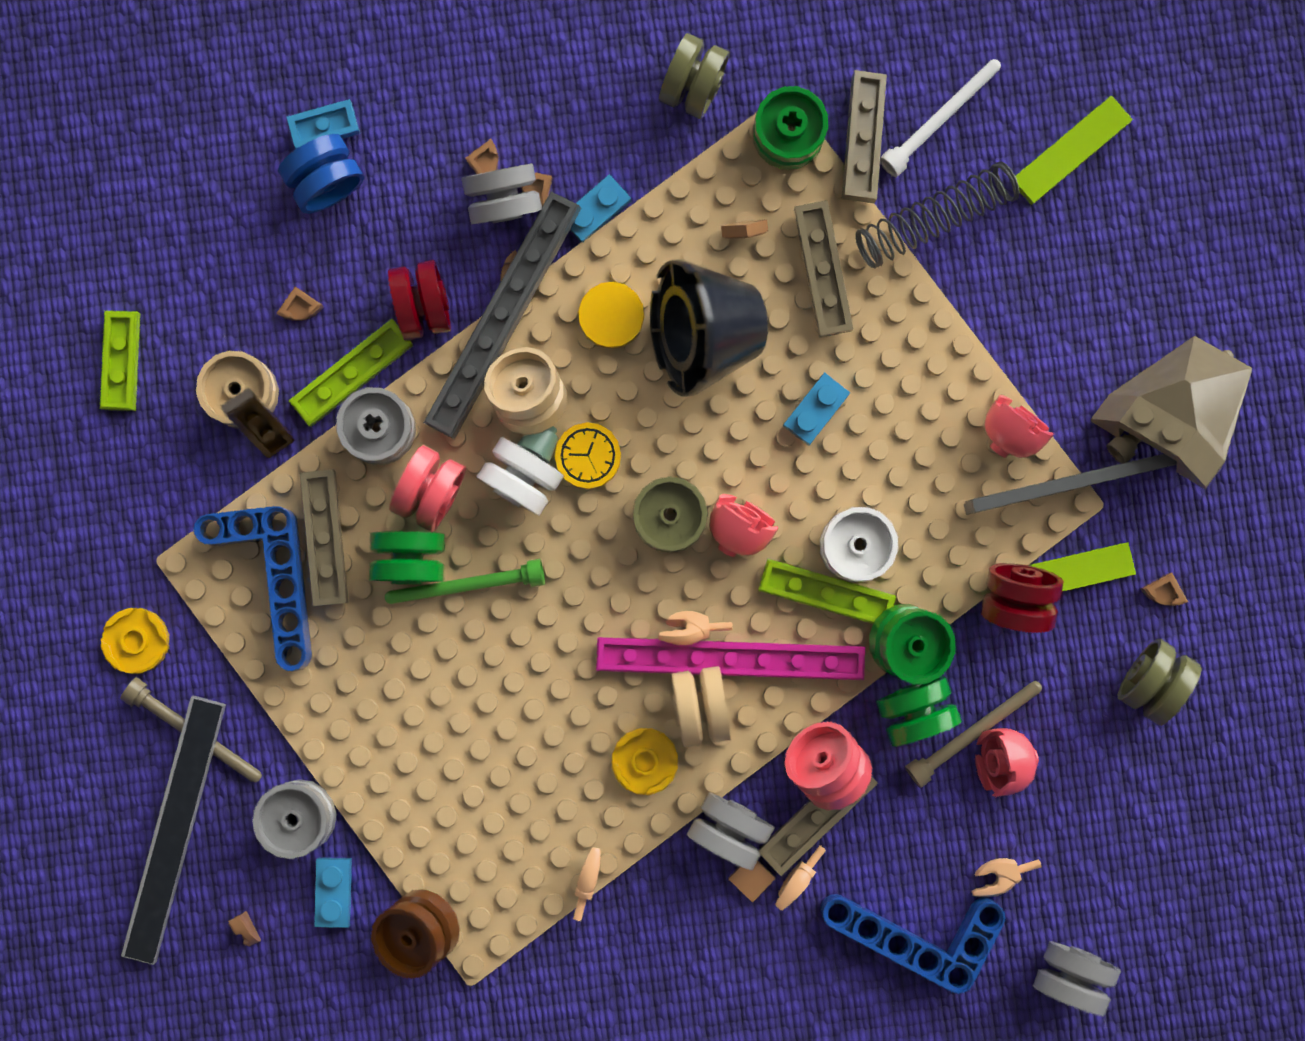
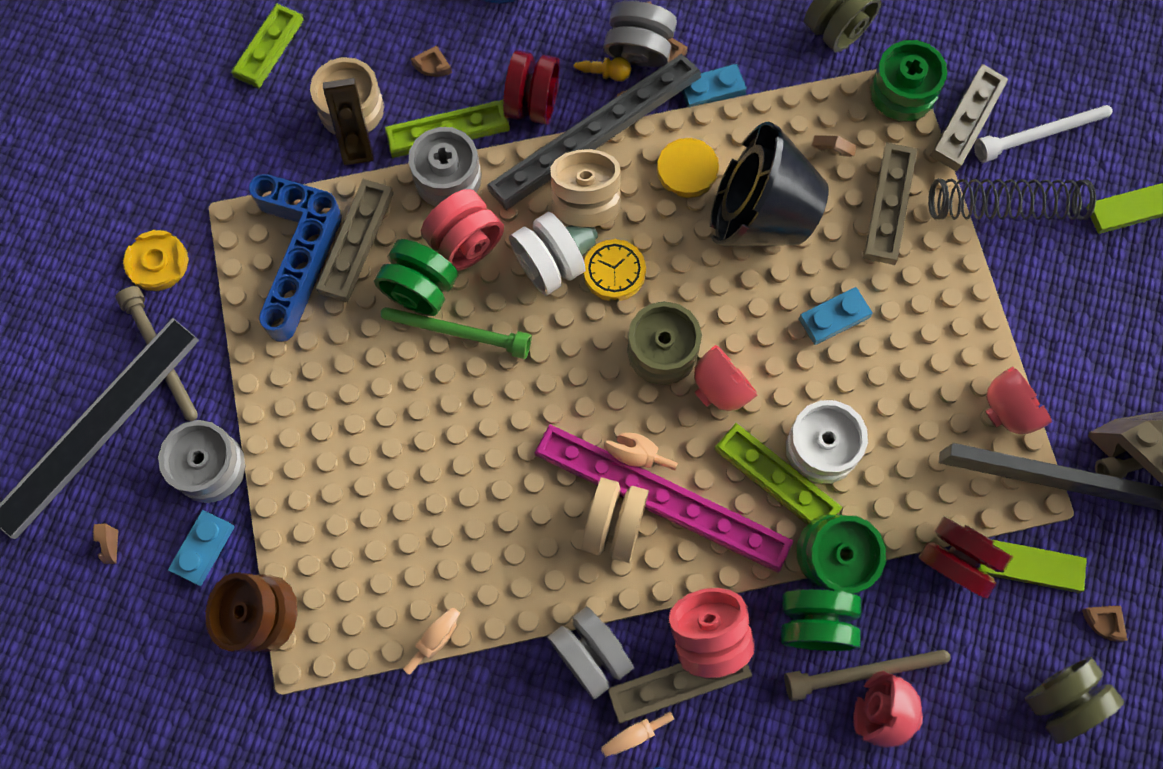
camera: 30 degrees right, 15 degrees down
yellow tile [612,728,678,795] -> none
medium nougat tile [728,861,776,903] -> none
none -> yellow bar [574,57,631,82]

